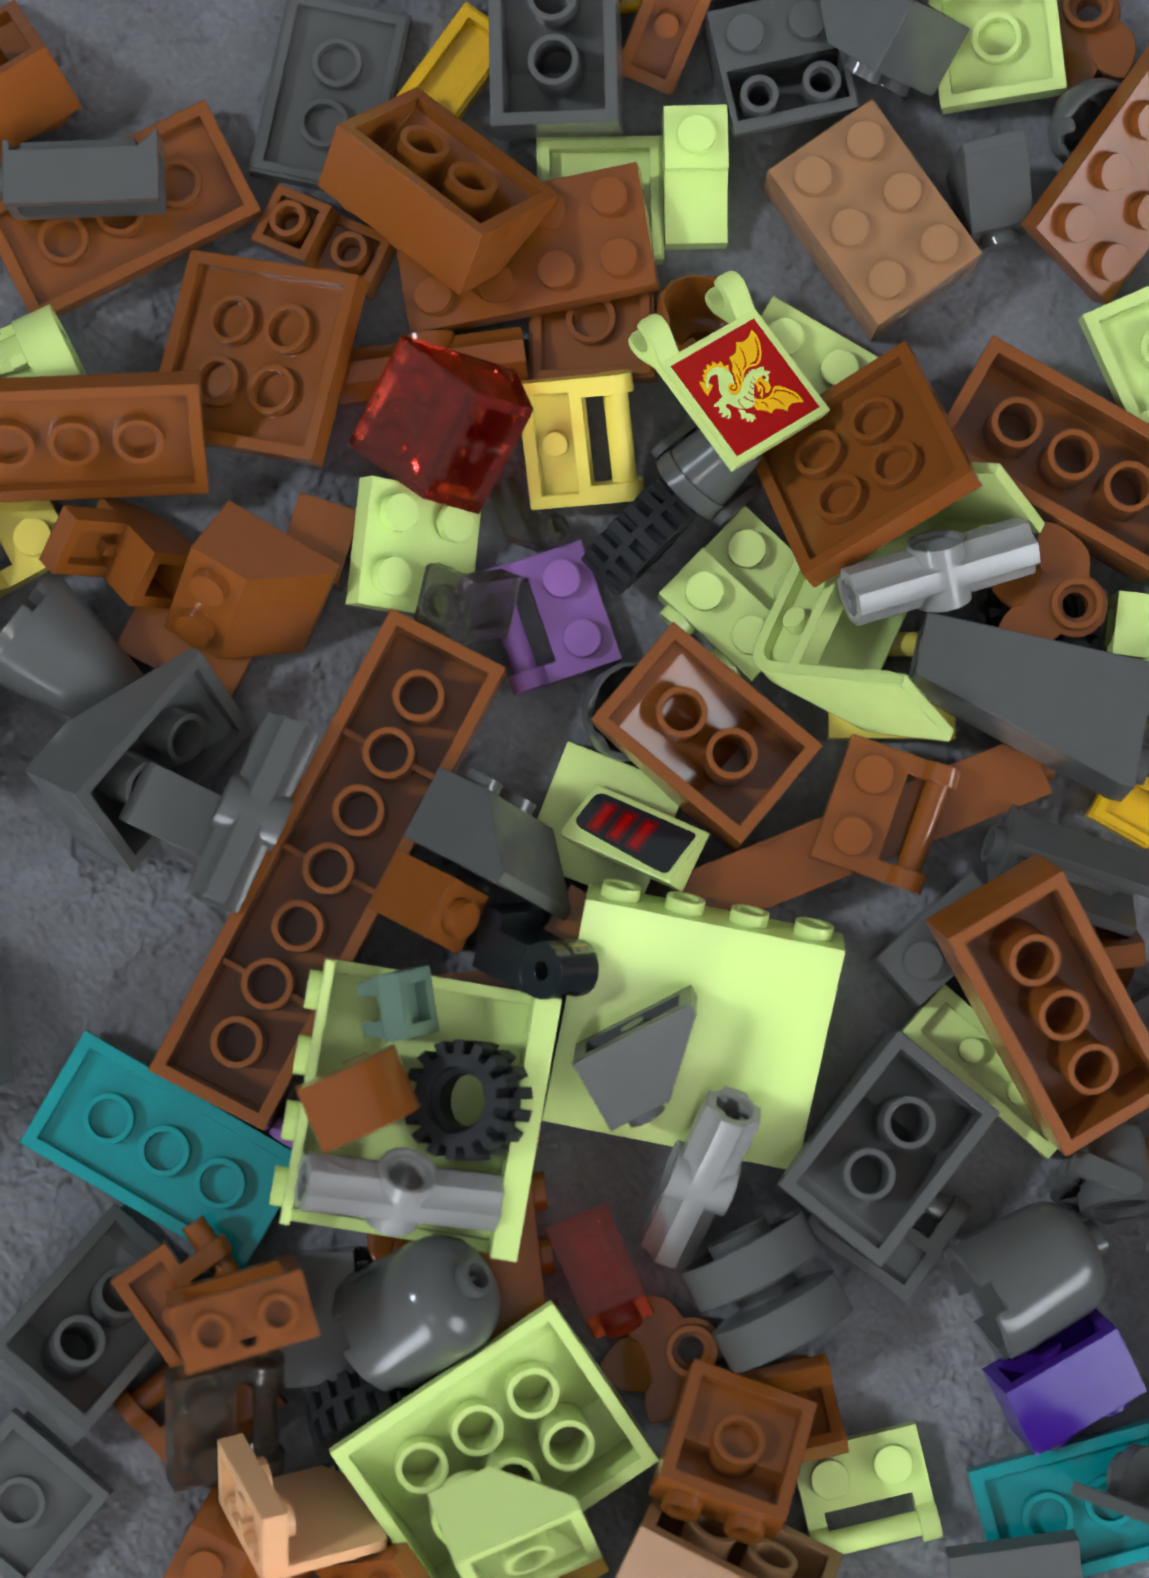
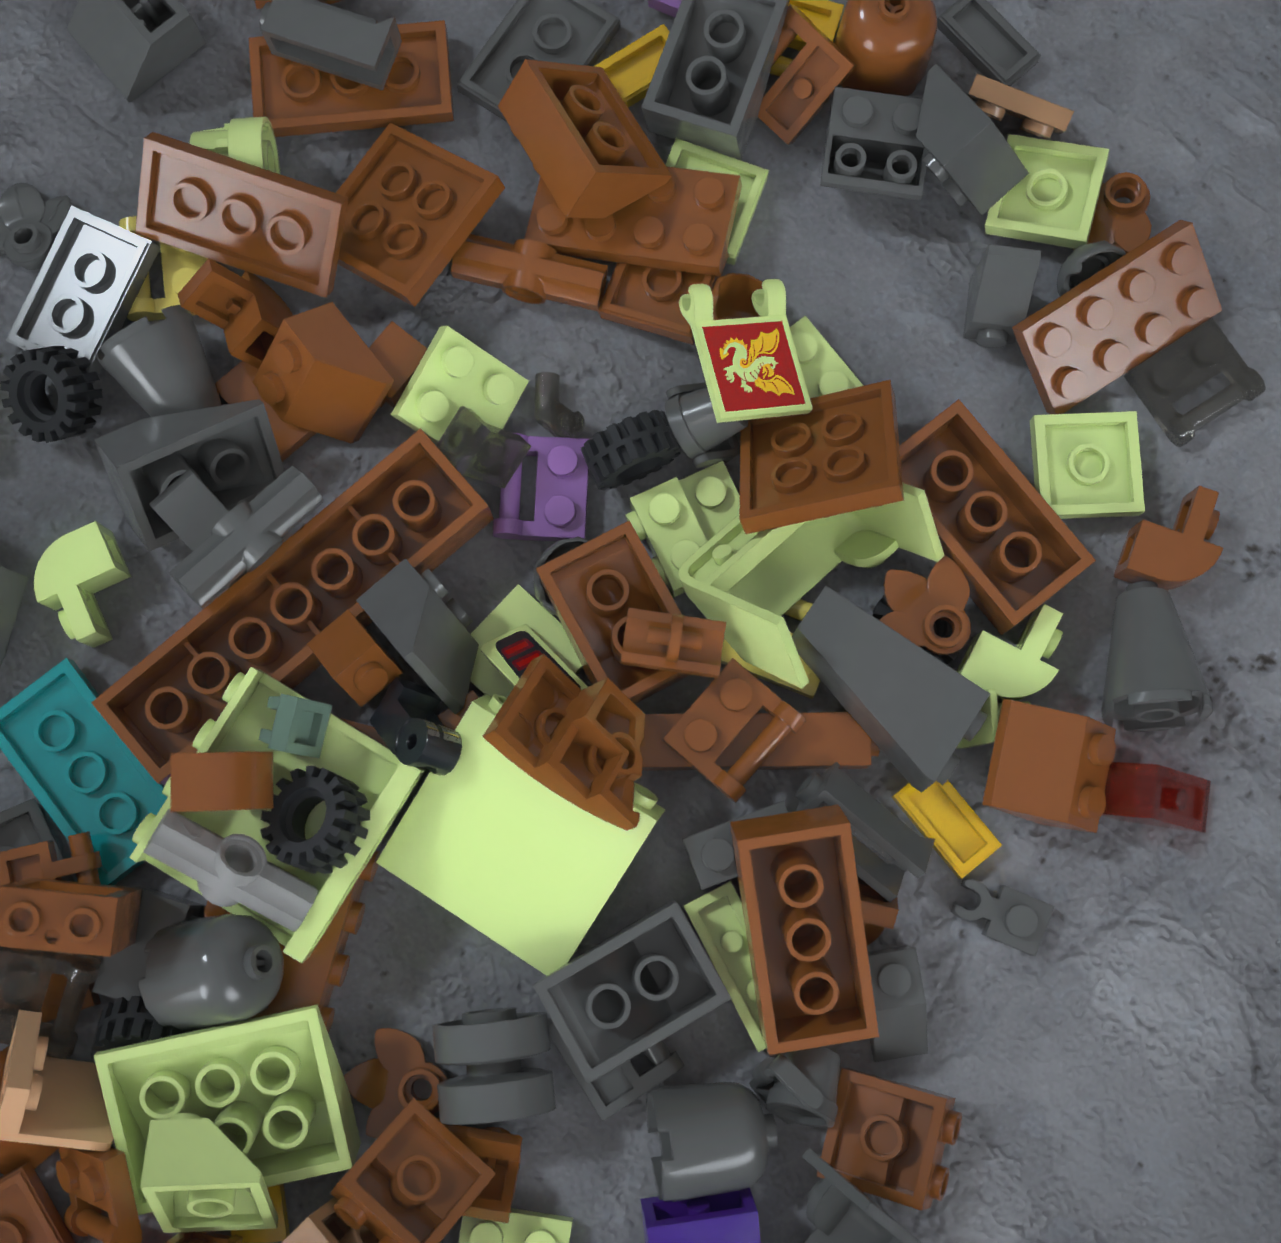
camera: 30 degrees right, 5 degrees down
dark orange slope [251,183,397,301] -> none
clear red slope [349,334,534,514] -> none
light yellow plate [516,370,645,510] -> none
clear red slope [546,1203,654,1339] -> none
dark grey slope [573,985,697,1131] -> none
light grey piece [640,1086,761,1269] -> none
yellowish green arch [661,104,729,250] -> none
medium nougat brick [763,99,983,342] -> none
light grey piece [837,516,1041,626] -> none
none -> yellowish green brick [34,521,131,648]
none -> dark orange slope [482,654,645,831]
none -> dark orange hips [620,608,726,678]

